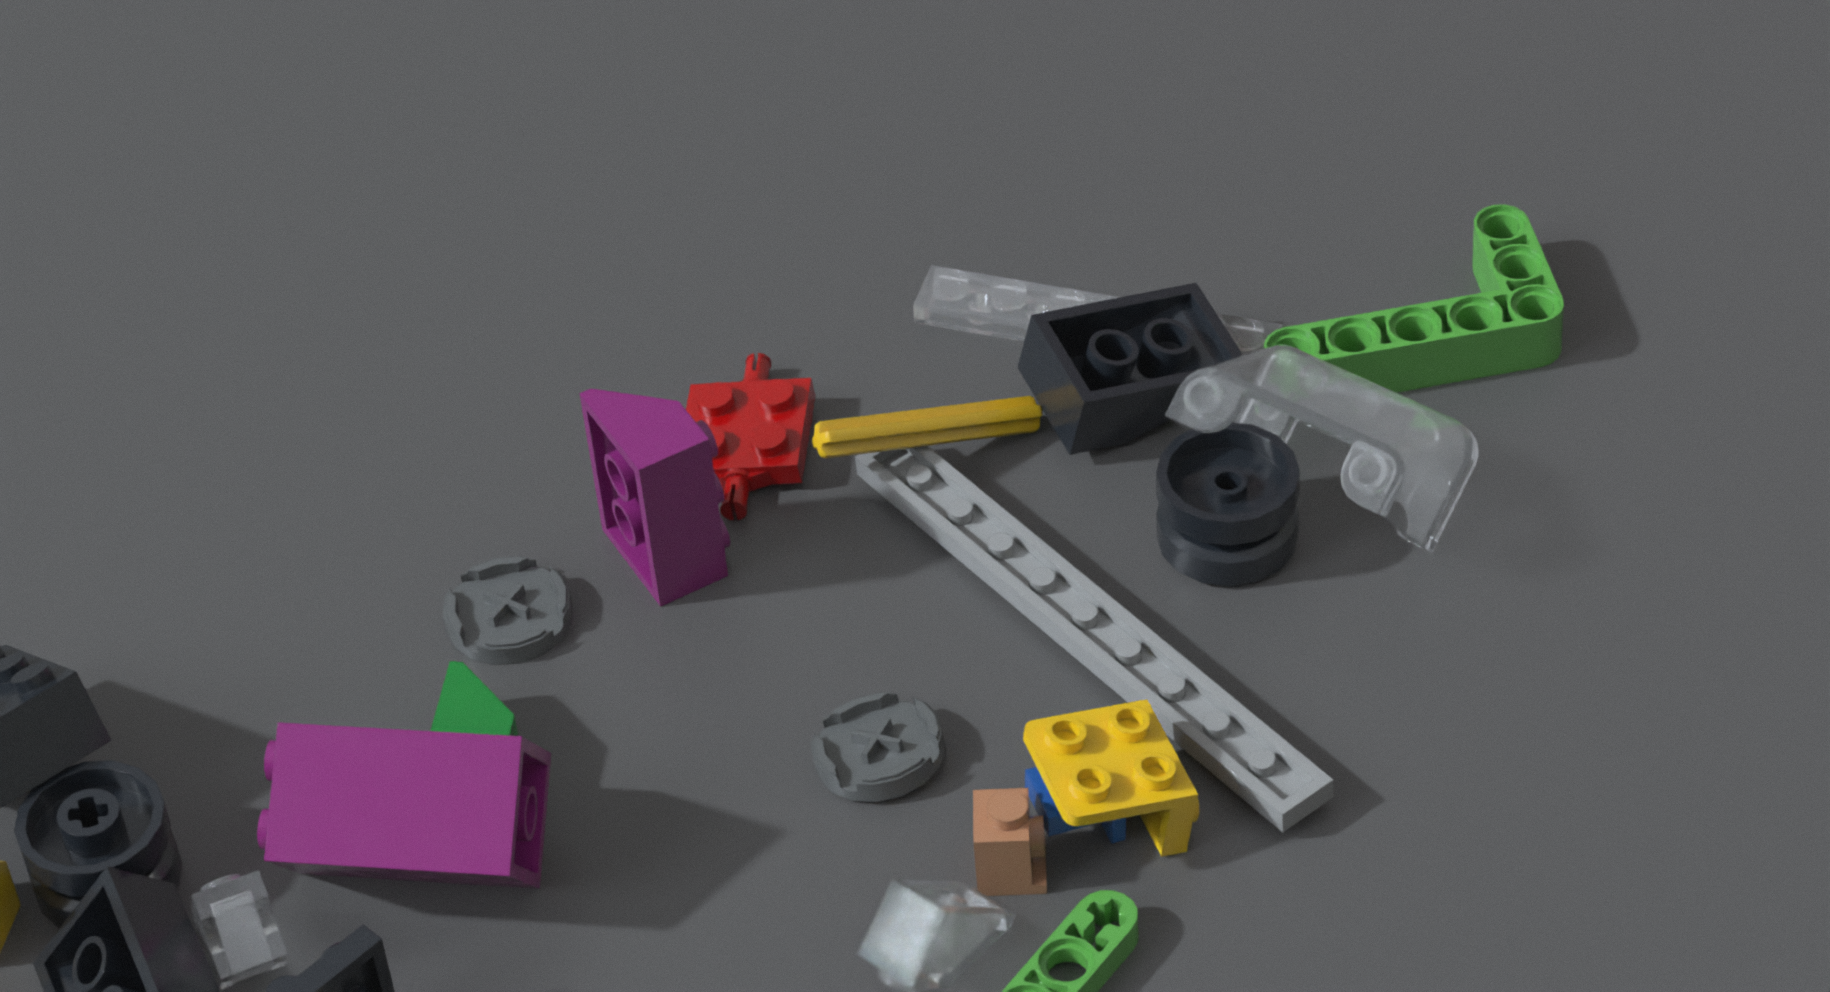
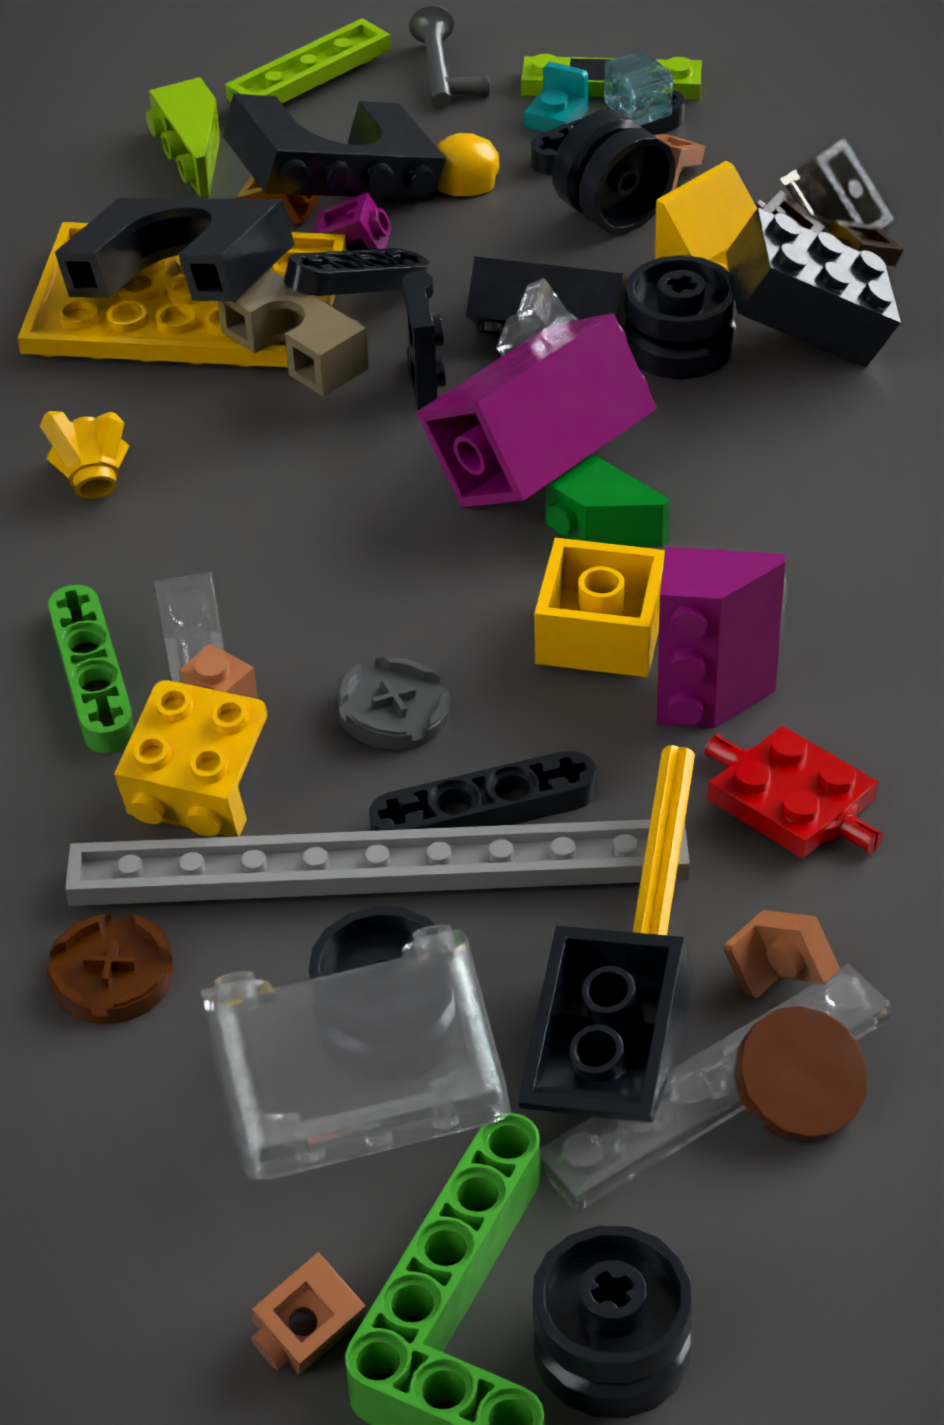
camera: 125 degrees right, 0 degrees up
none -> reddish brown tile [47,913,174,1025]
none -> nougat brick [250,1252,366,1375]
none -> black beam [369,750,597,831]
none -> black wheel [533,1225,693,1418]
none -> yellow brick [534,538,665,678]
none -> nougat bracket [723,910,841,998]
none -> reddish brown tile [734,1006,868,1143]

